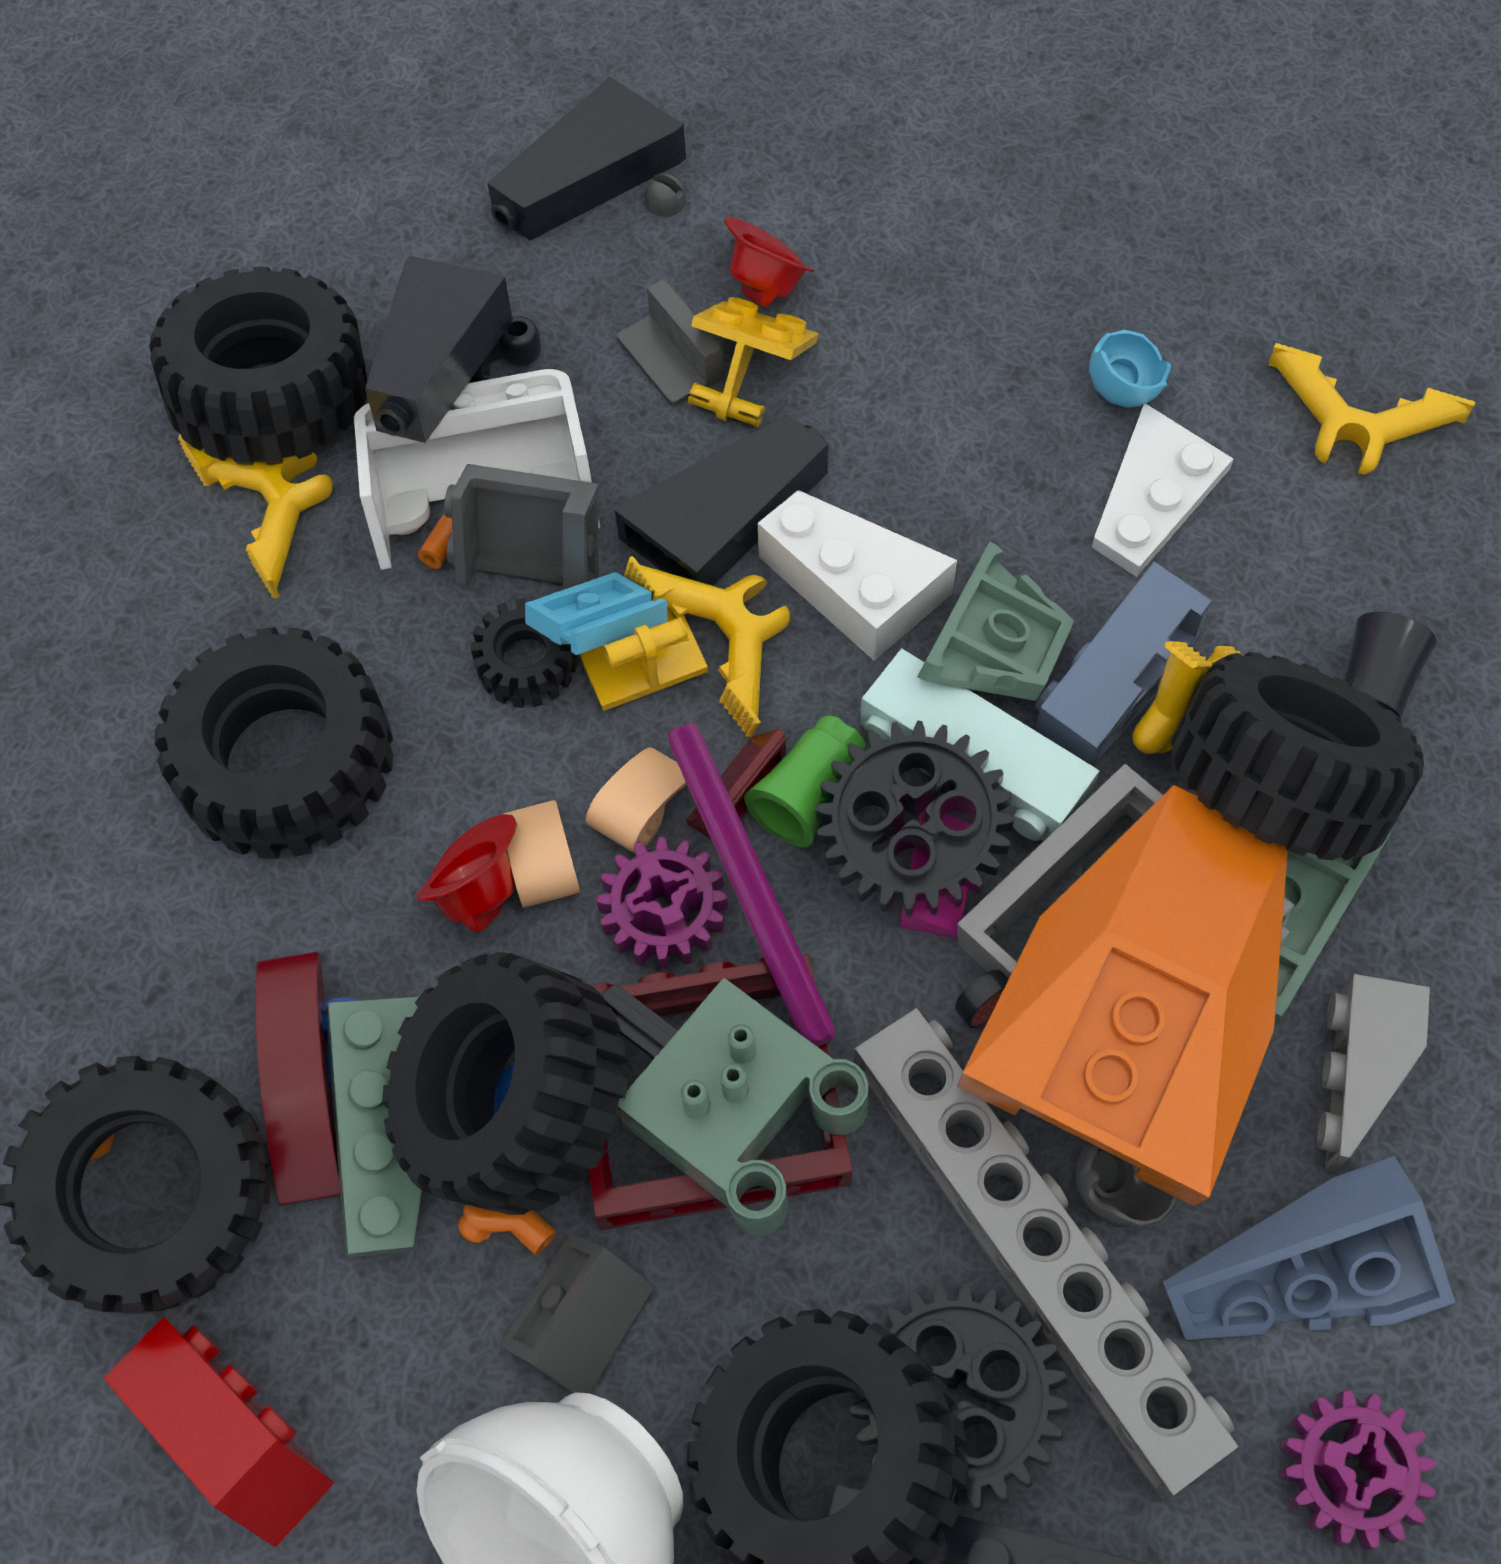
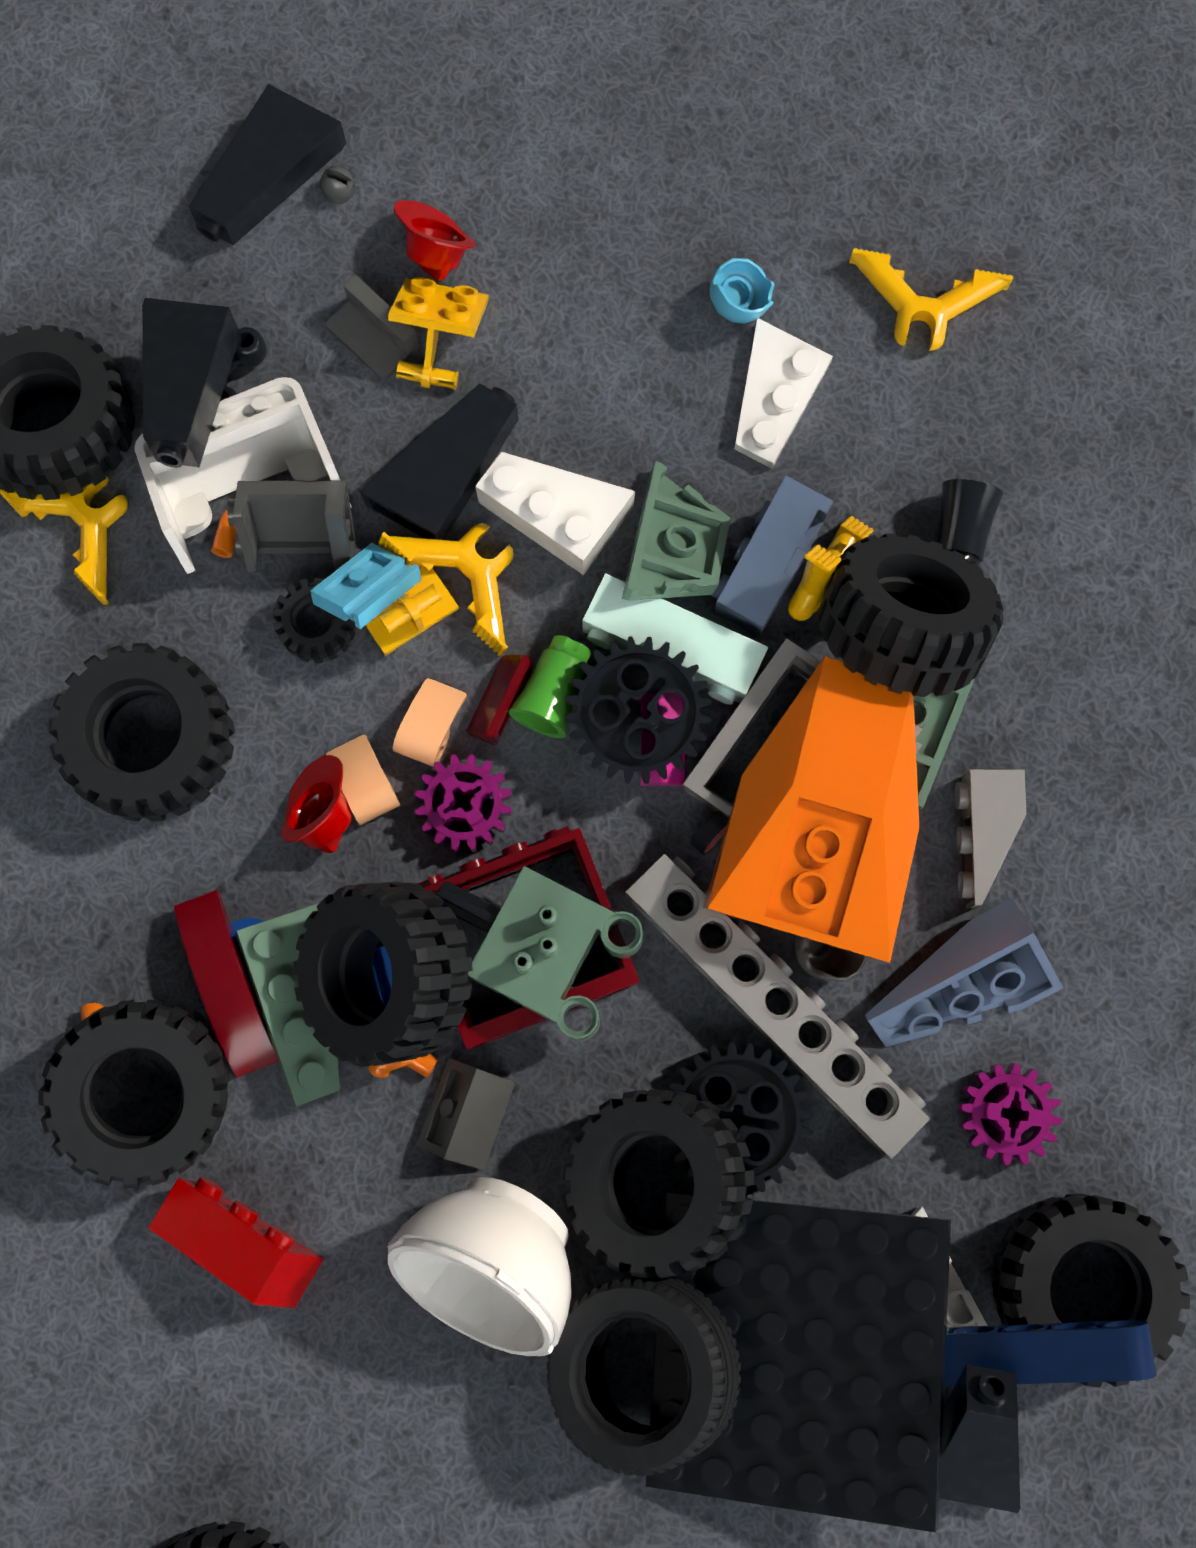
camera: 15 degrees left, 15 degrees up
magenta axle [668,723,835,1047] -> none

